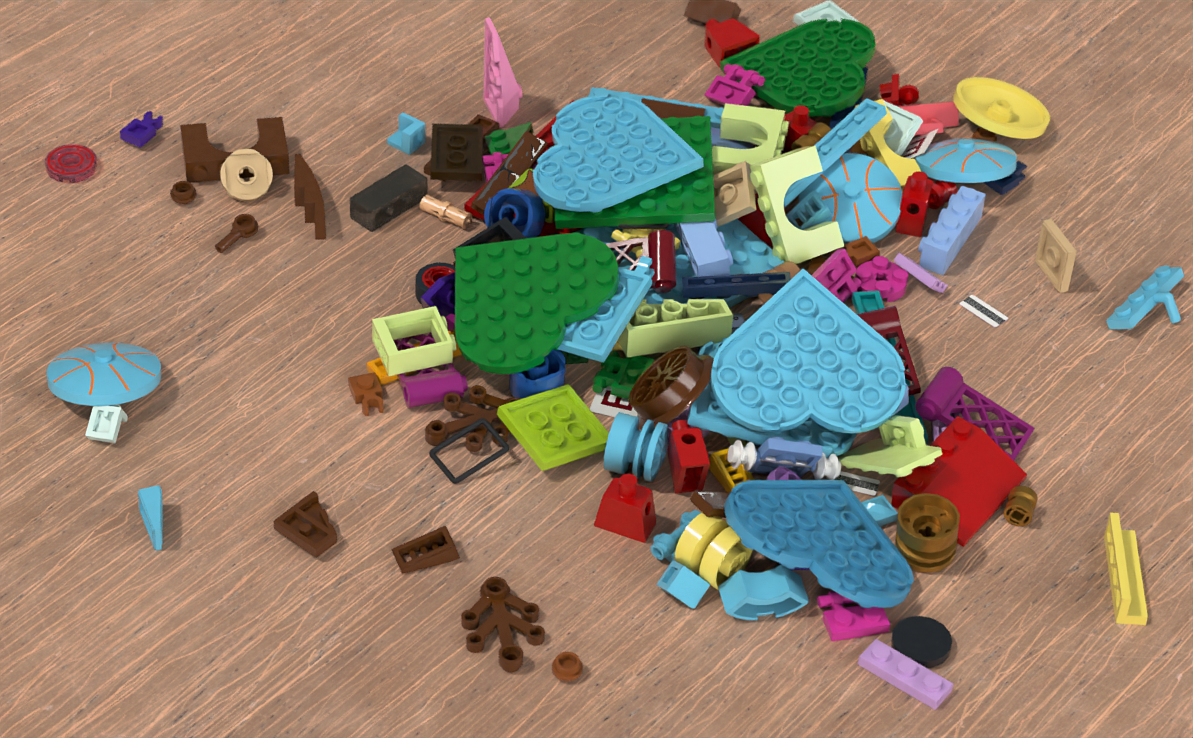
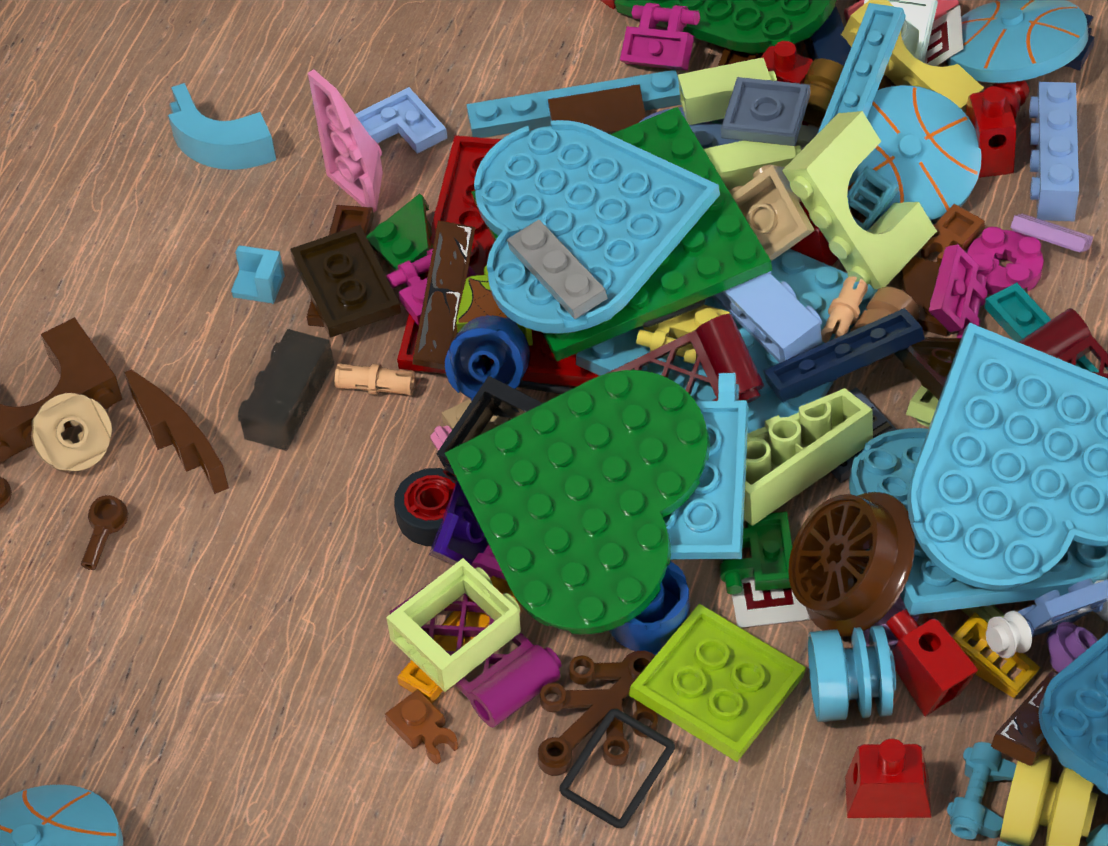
camera: 15 degrees left, 10 degrees up
none -> medium azure arch [168,83,276,170]
none -> light blue plate [355,87,447,154]
none -> light grey plate [507,219,608,319]
none -> sand blue tile [721,77,810,146]
none -> light nougat pin [821,276,868,343]

